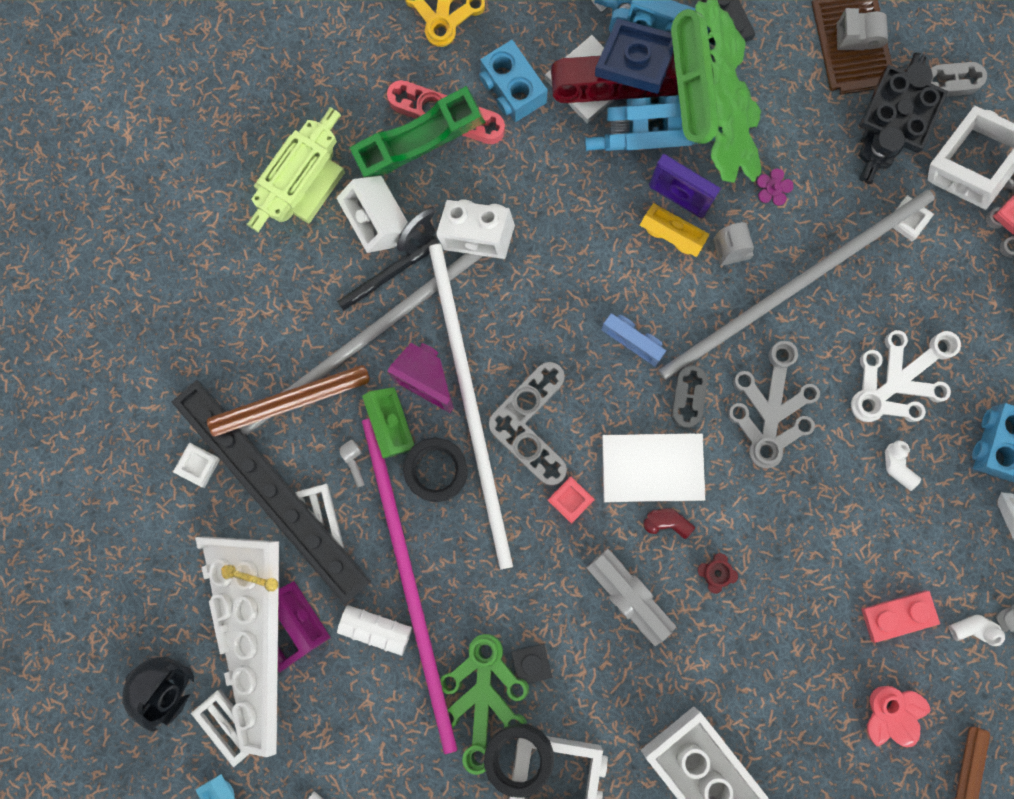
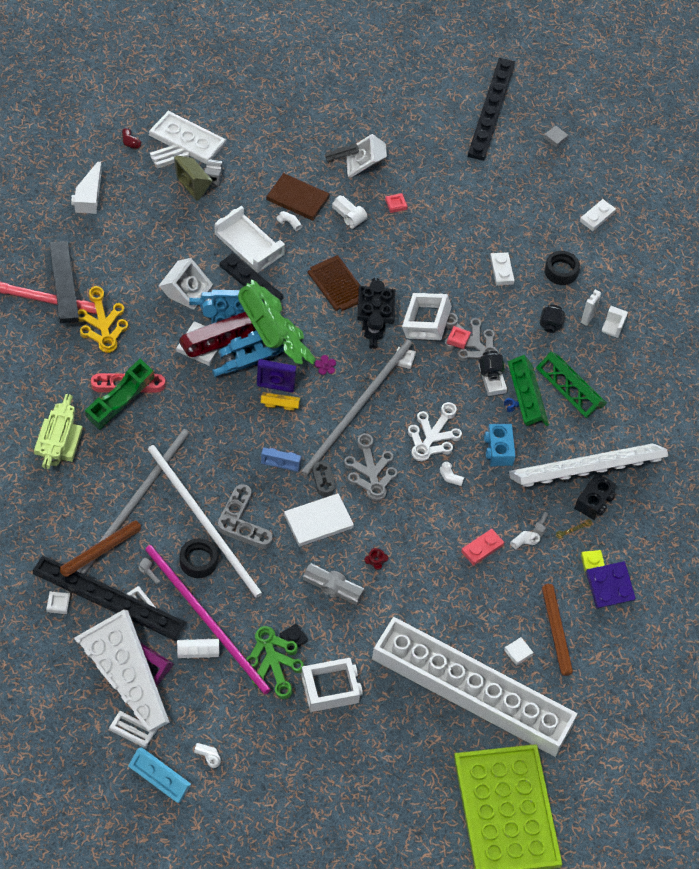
camera: 30 degrees left, 25 degrees down
black cylinder [122,657,194,731] -> none
clear yellow hinge [221,565,278,592] -> none
white brick [336,176,408,253] -> none
black piece [337,206,439,311] -> none
bright green plate [362,387,414,459] -> none
magenta slope [387,343,454,414] -> none
white brick [436,199,515,259] -> none
dark azure brick [479,40,548,122] -> none
black tyre [484,723,554,798] -> none
coral tile [547,476,595,524] -> none
dark blue plate [595,18,674,94] -> none
dark red arm [643,508,695,540] -> none
light grey leg [713,222,754,266] -> none
light grey leg [836,8,888,50] -> none
coral plate [867,686,931,747] -> none
light grey beam [931,62,987,97] -> none

